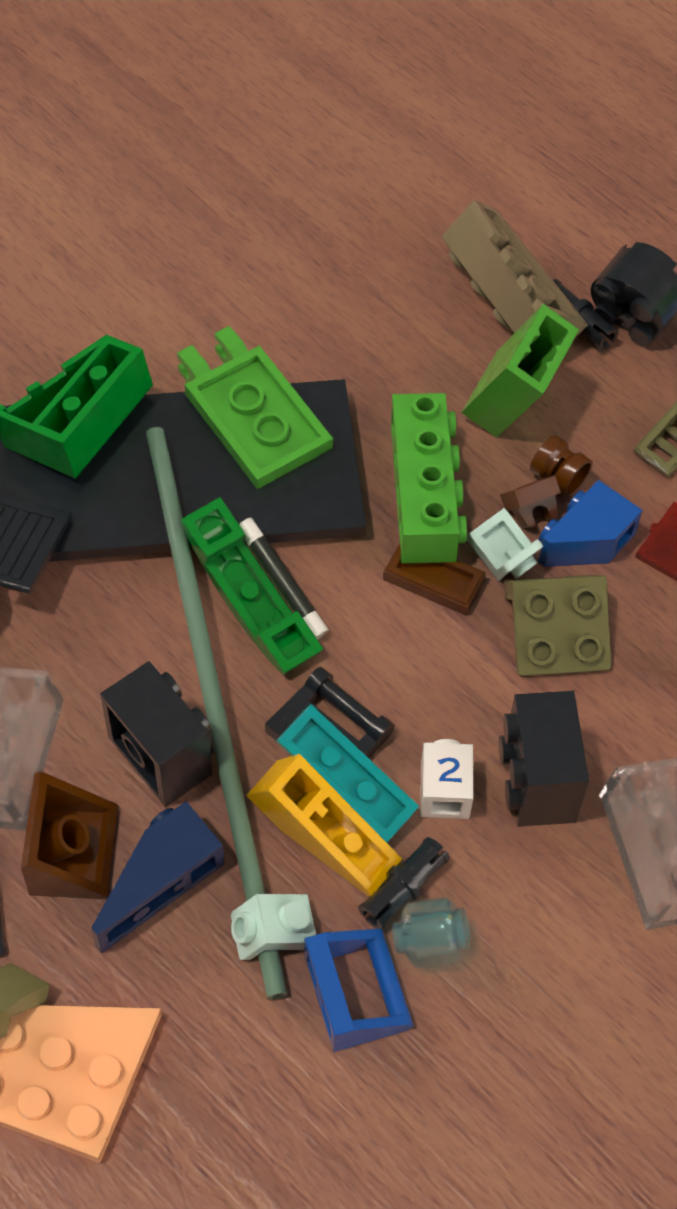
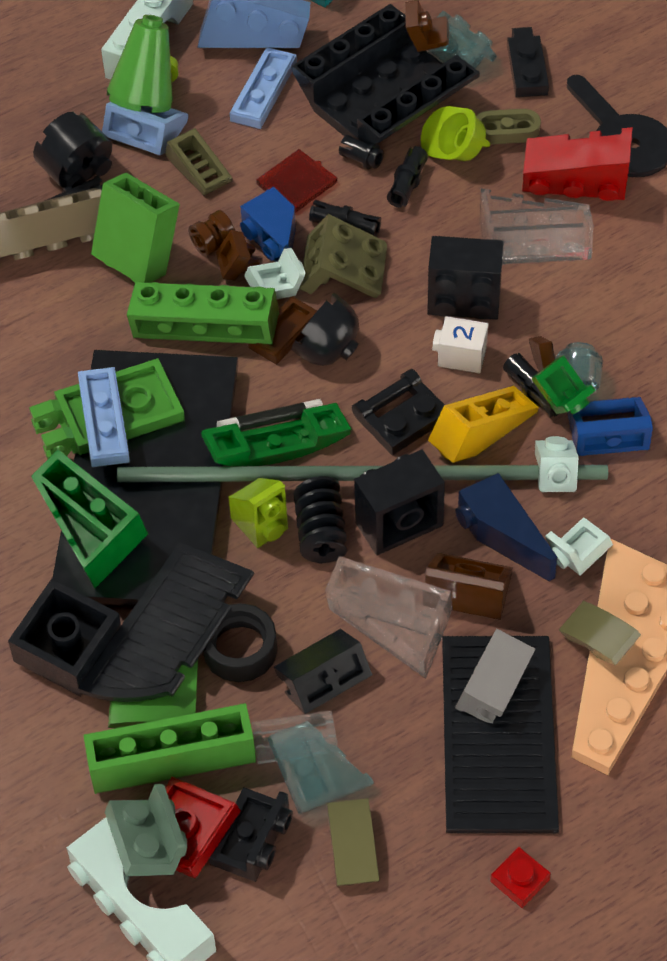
camera: 75 degrees left, 5 degrees down
teal plate [275,704,419,843] -> none
none -> light blue tile [78,367,130,467]
none -> lime slope [229,478,288,548]
none -> black cylinder [291,293,360,366]
none -> black piece [293,476,348,564]
none -> black pin [309,200,381,237]
none -> reddish brown tile [529,336,555,371]
none -> green bracket [531,355,596,415]
none -> light aqua bracket [545,517,613,575]

